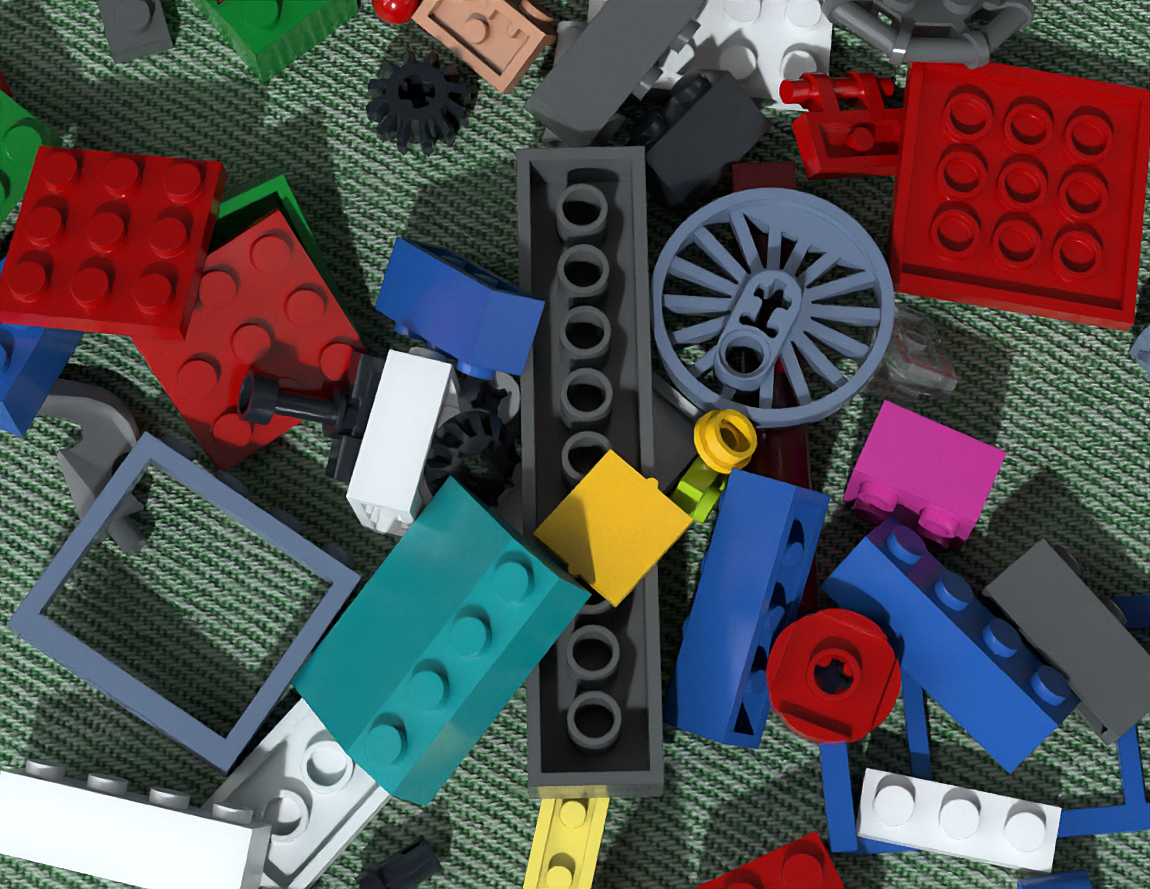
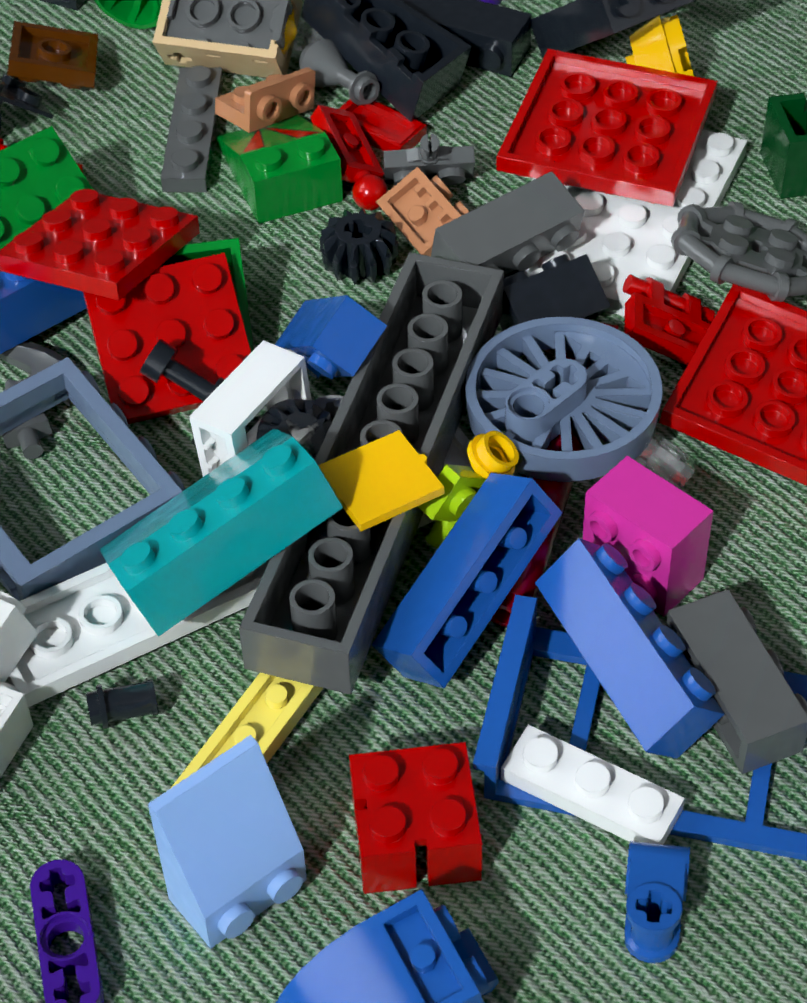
camera: 20 degrees right, 25 degrees down
red plate [765,608,901,745] -> none

